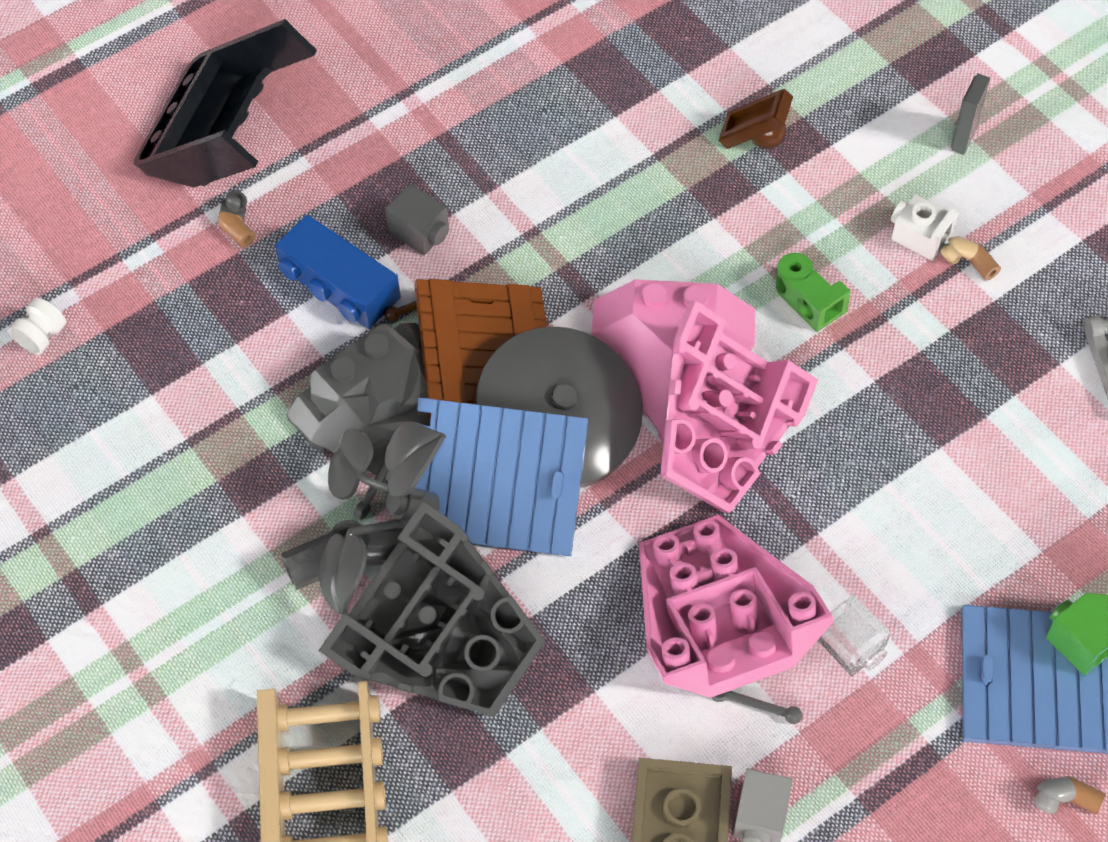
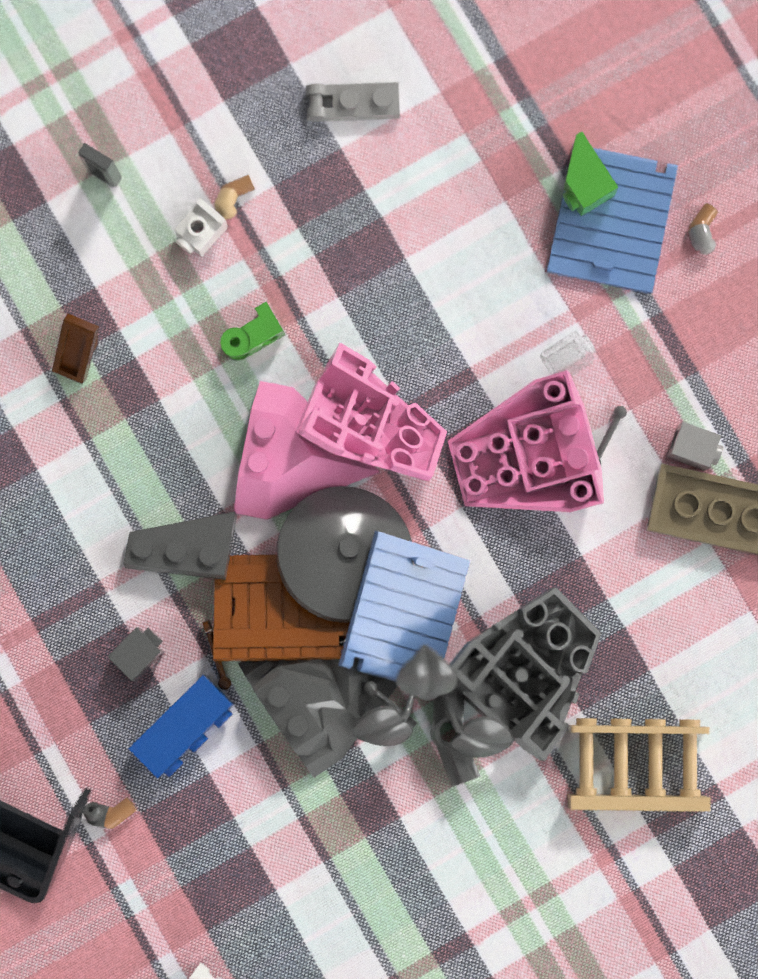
camera: 85 degrees left, 25 degrees up
none -> dark grey wing [123,512,237,580]

